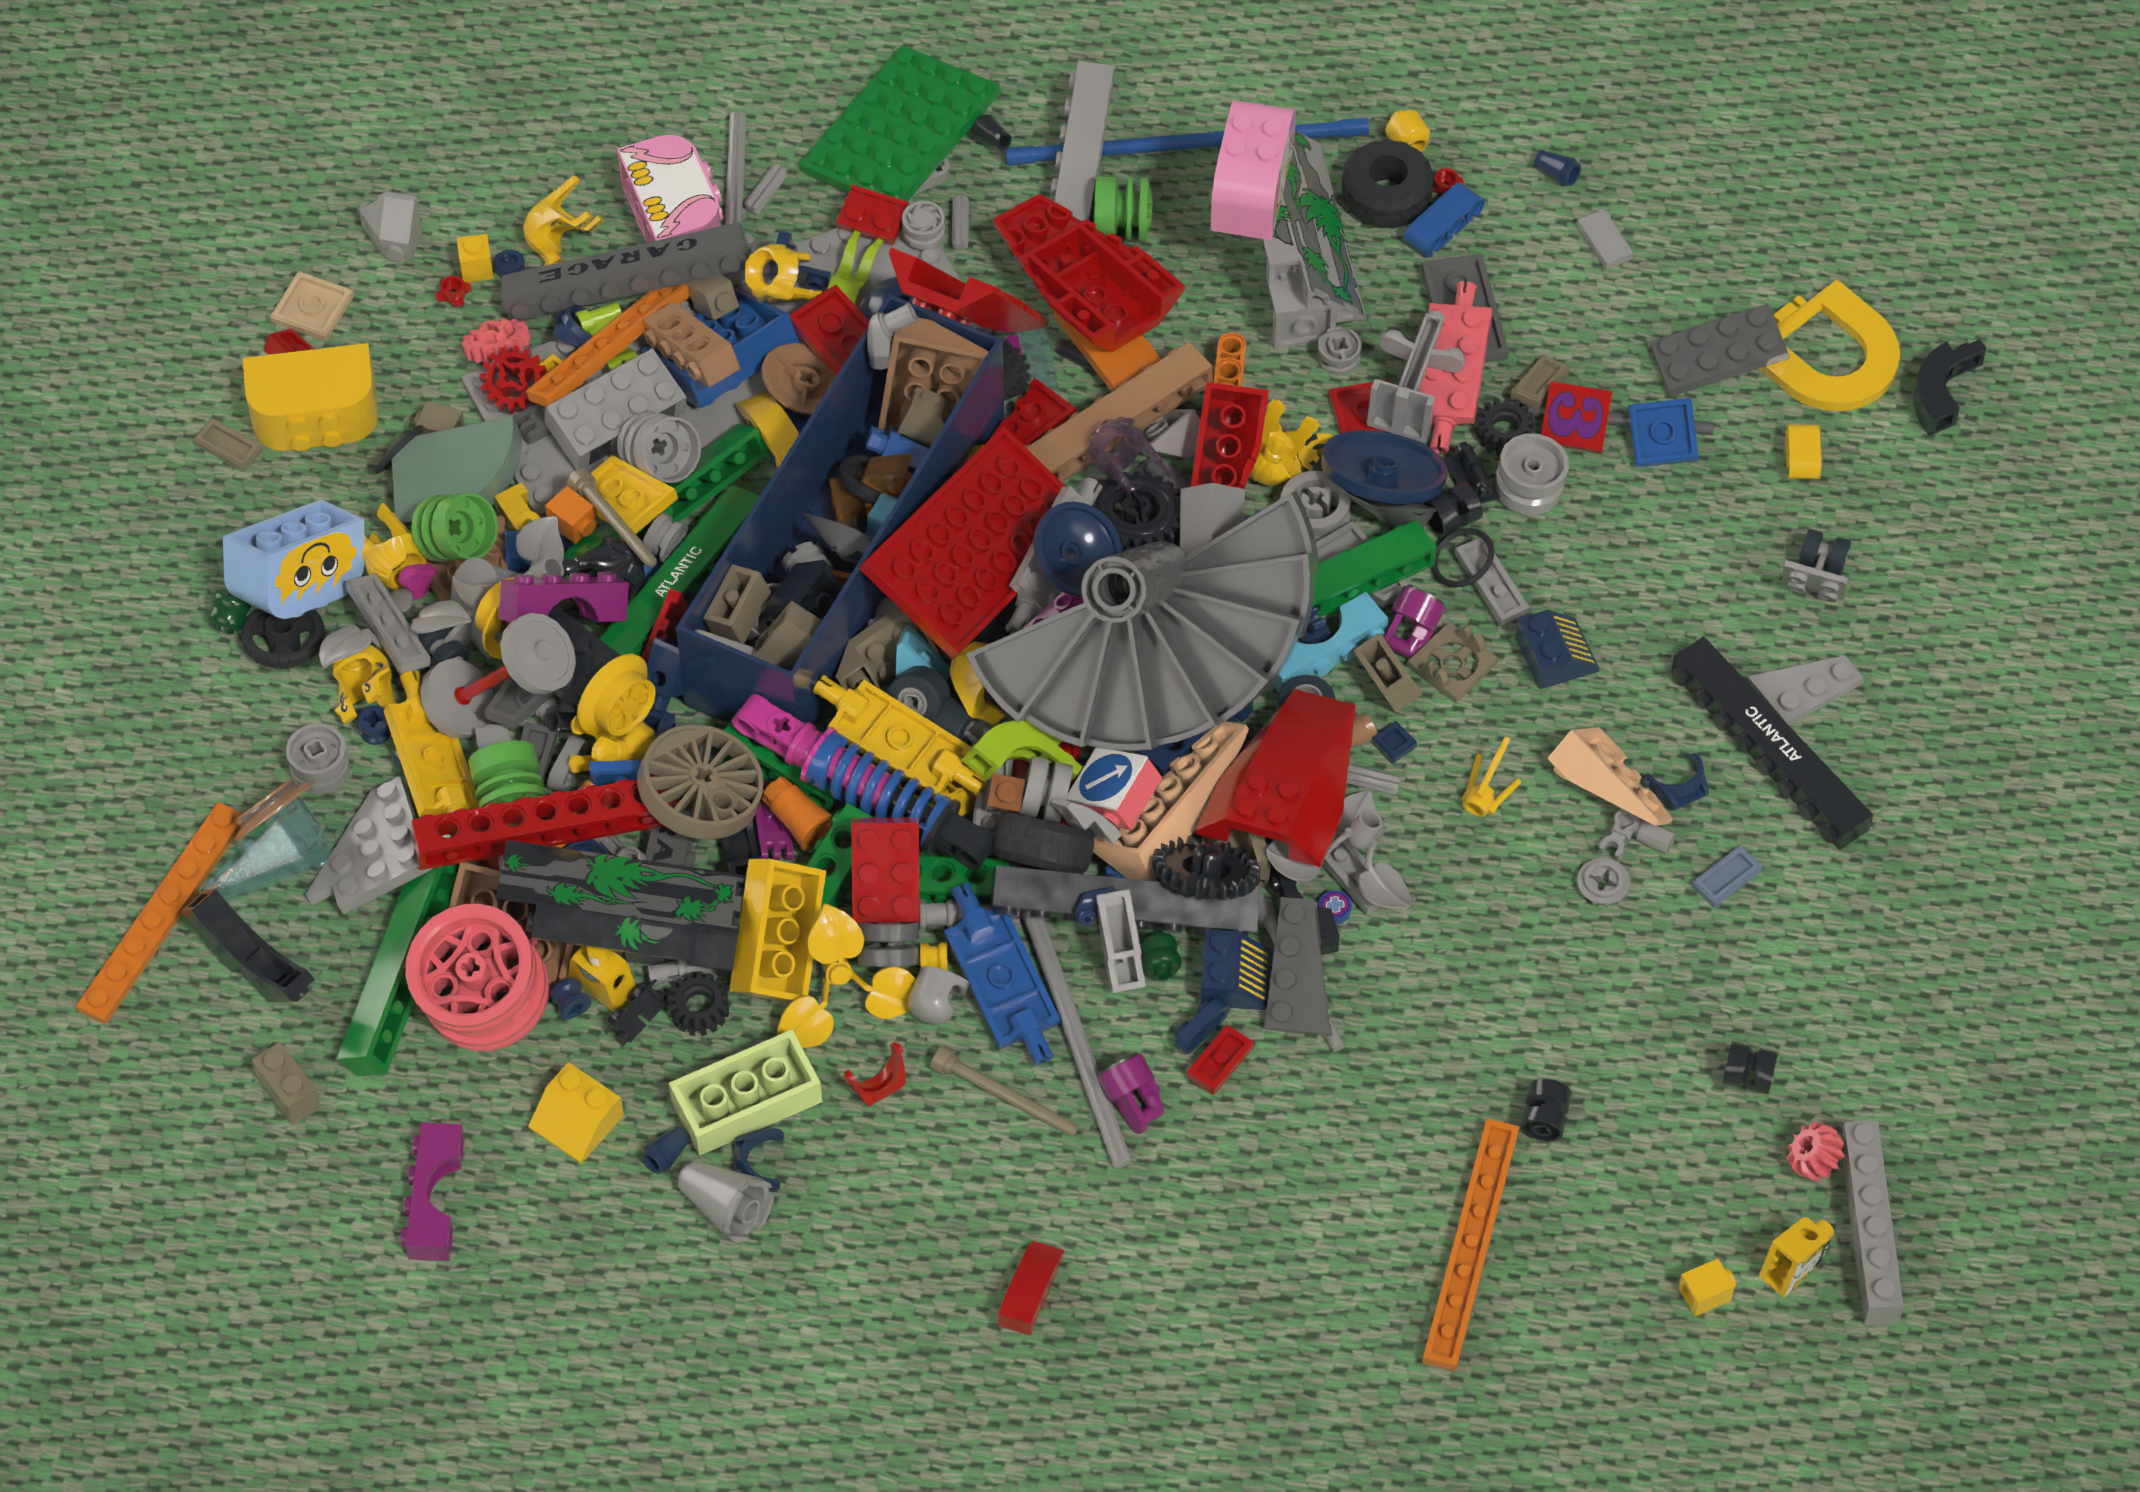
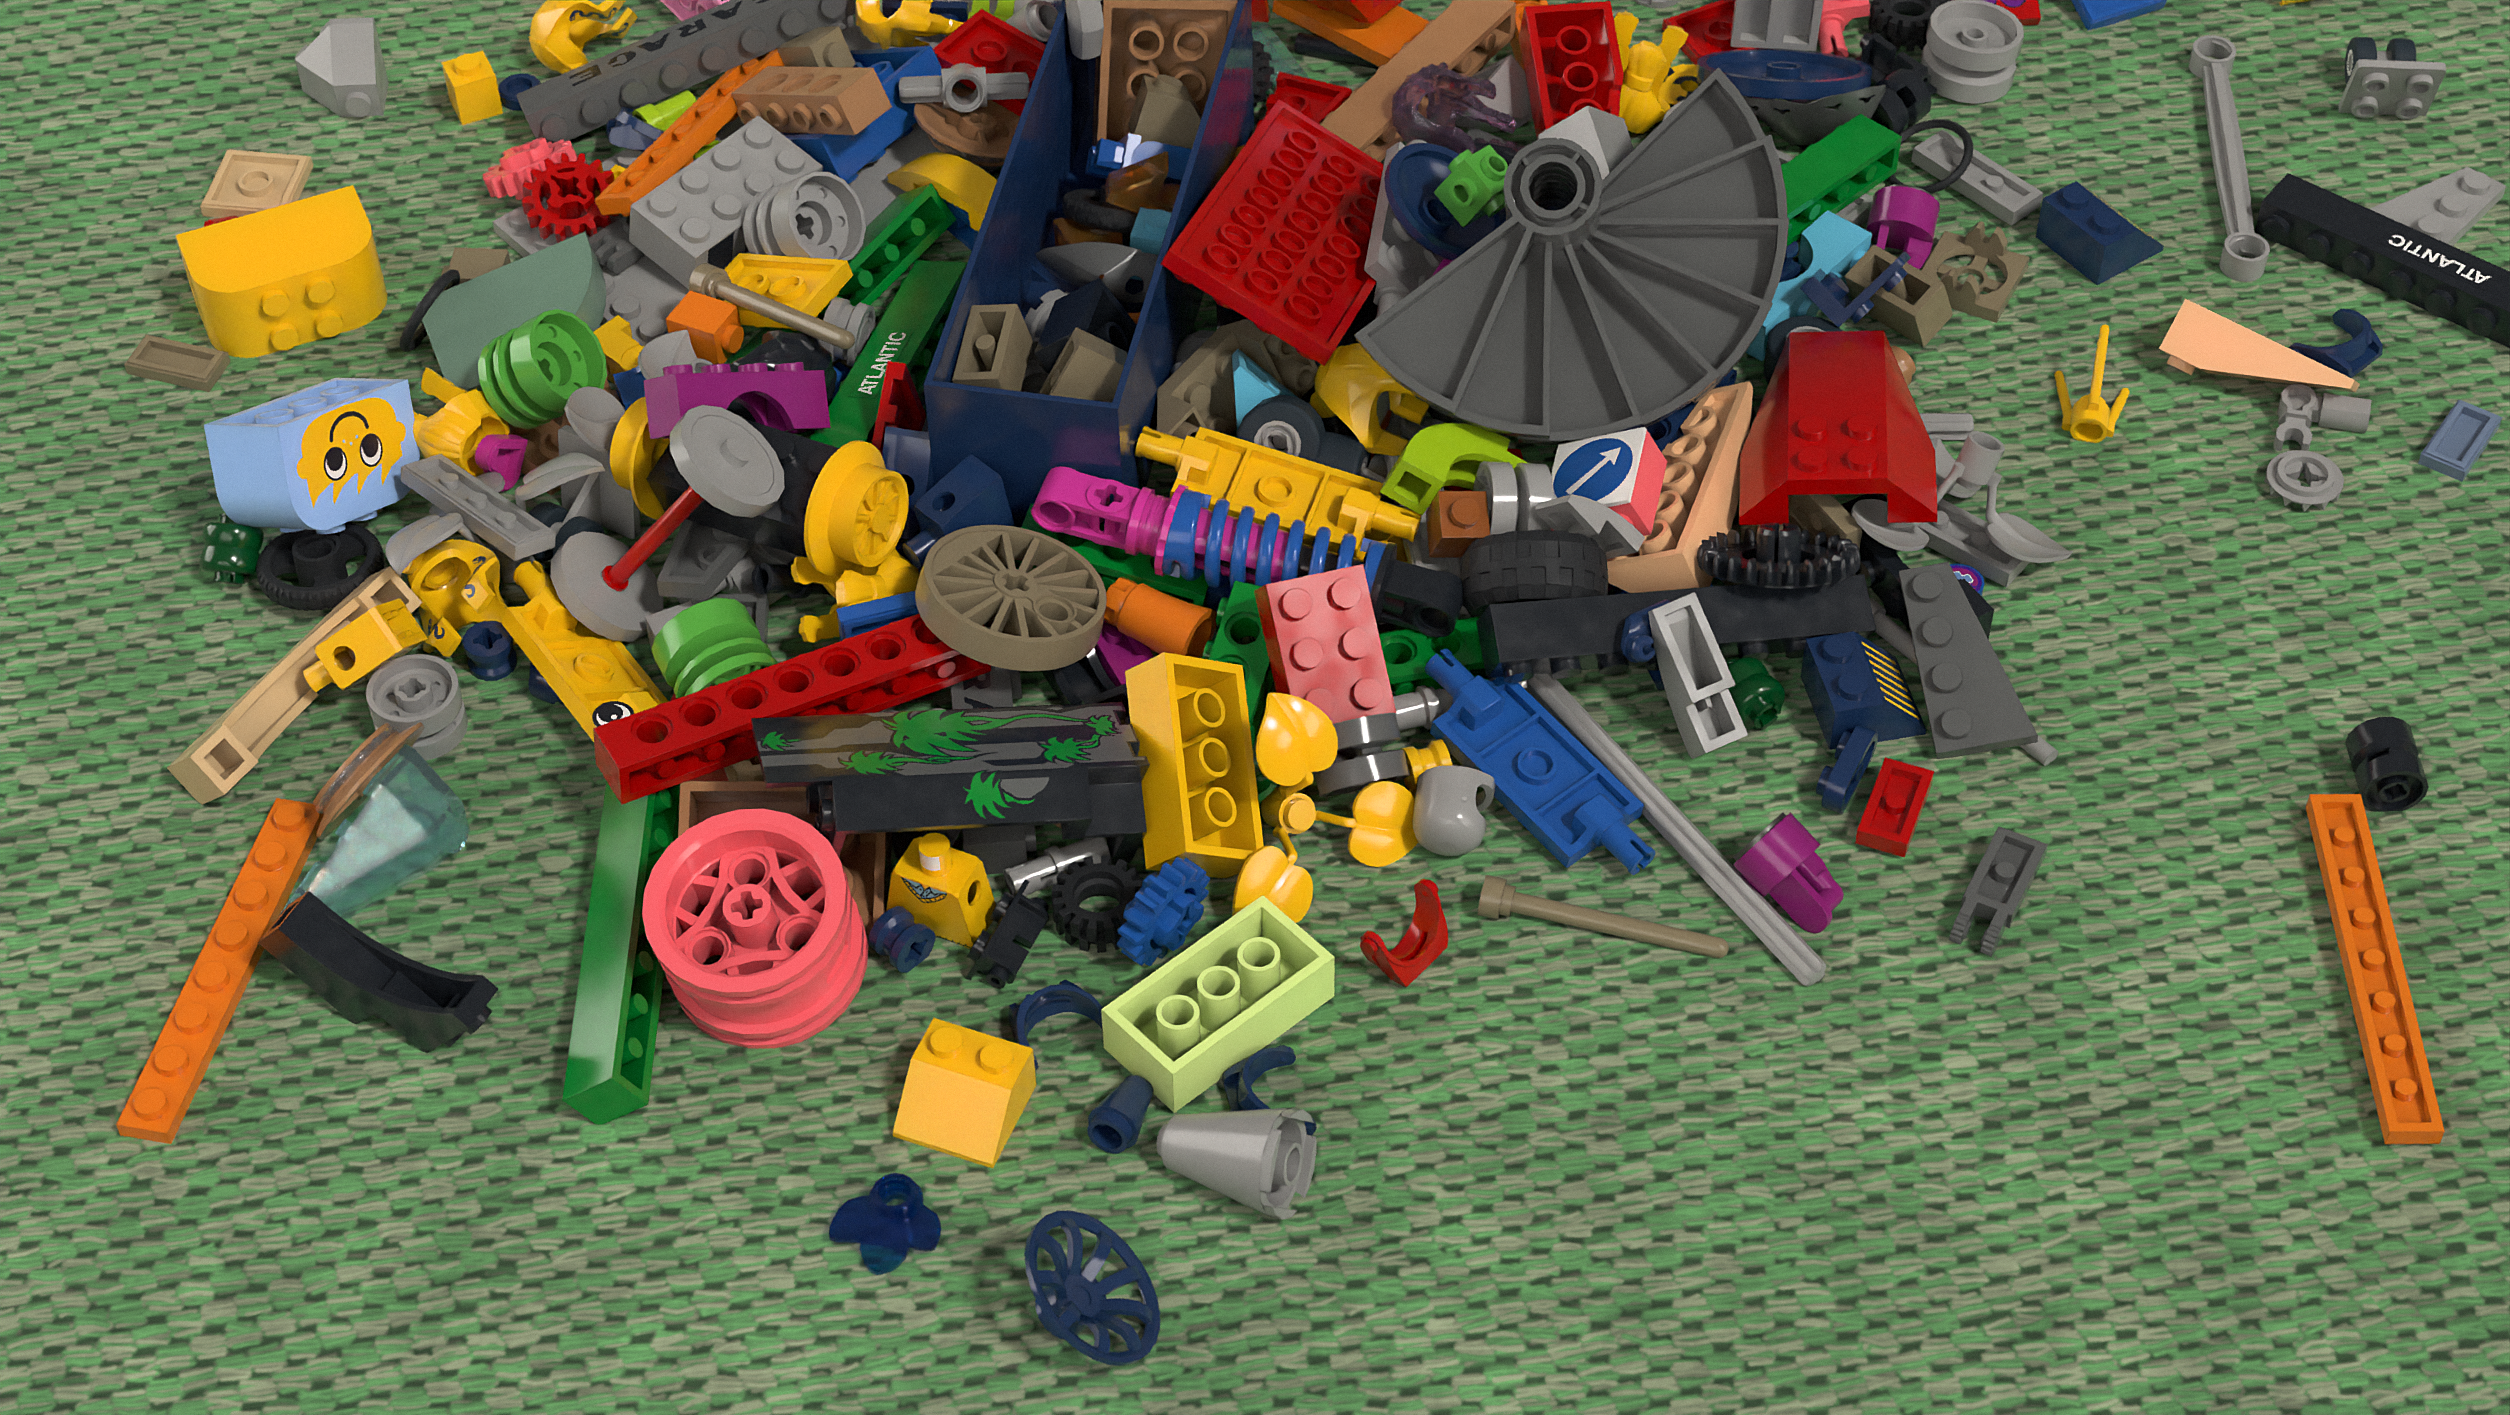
camera: 15 degrees left, 10 degrees down
dark tan brick [251,1042,321,1126] -> none
light grey wing [306,776,432,914] -> none
magenta arch [401,1123,465,1261] -> none
red plate [435,276,471,307] -> none
light grey beam [547,735,589,792] -> none
red slope [998,1240,1065,1336] -> none
dark blue tile [1371,721,1417,764] -> none
none -> tan arch [167,566,423,804]
none -> yellow torso [303,598,428,695]
none -> black sticker [592,701,634,727]
none -> clear blue plate [829,1173,941,1275]
none -> light grey axle [899,63,1029,112]
none -> dark blue torso [902,454,1015,569]
none -> light grey cone [1005,0,1058,42]
none -> dark blue helmet [1008,979,1103,1071]
none -> dark blue wheel [1024,1210,1160,1366]
none -> blue gear [1117,857,1210,966]
none -> bright green brick [1434,145,1508,228]
none -> dark blue bracket [1800,251,1911,328]
none -> dark grey hinge [1949,826,2048,957]
none -> light grey piece [2189,35,2270,282]

